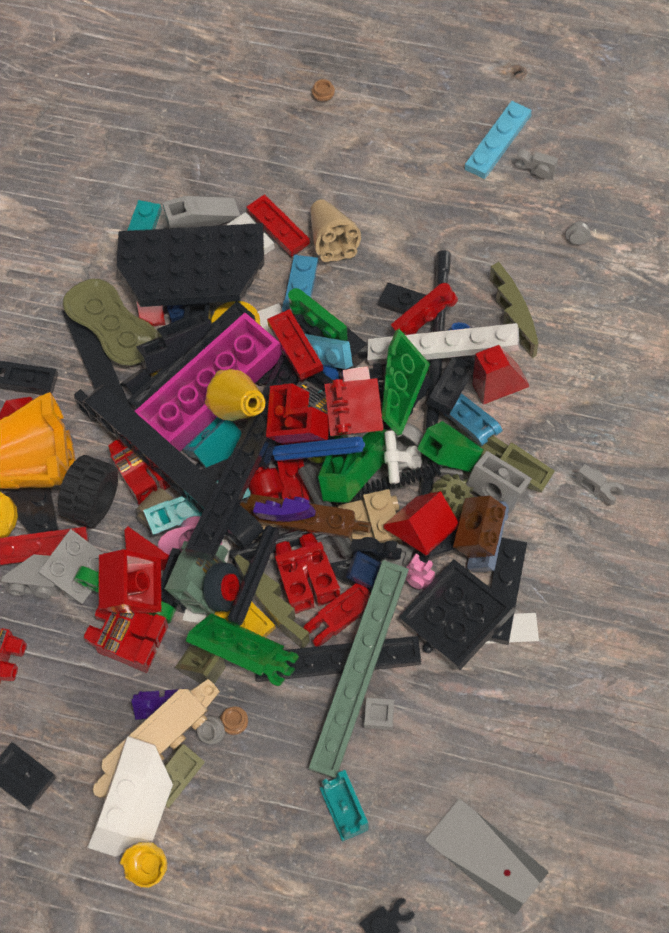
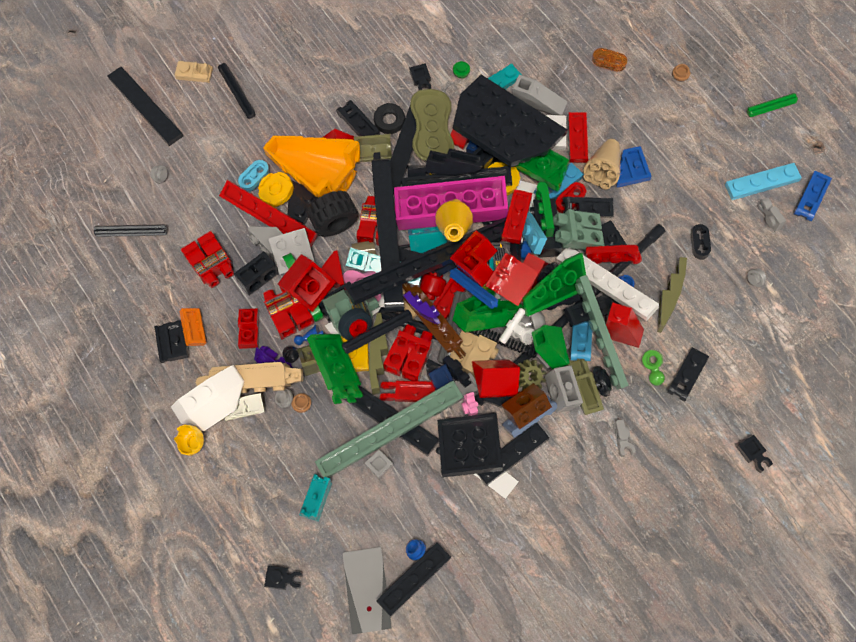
camera: 40 degrees right, 5 degrees up
none -> orange plate [179,308,206,346]
none -> black brick [234,251,279,295]
none -> red slope [238,308,259,349]
none -> black hinge [282,345,299,363]
none -> blue piece [294,325,324,345]
none -> olive hinge [354,134,392,163]
none -> black tyre [373,103,405,134]
none -> black plate [376,543,451,617]
none -> blue plate [406,540,426,560]
none -> black plate [409,63,431,91]
none -> green plate [453,61,470,79]
none -> green wing [515,150,570,192]
none -> sand green hips [553,209,604,250]
none -> red plate [556,182,586,213]
none -> black plate [563,197,614,218]
none -> sand green plate [575,275,629,390]
none -> clear orange plate [592,48,627,71]
none -> black gear [593,366,612,397]
none -> blue wing [616,146,652,188]
none -> bright green plate [642,350,665,386]
none -> black plate [667,347,709,402]
none -> black beam [691,224,711,260]
none -> green axle [747,93,798,117]
none -> blue plate [794,171,832,222]

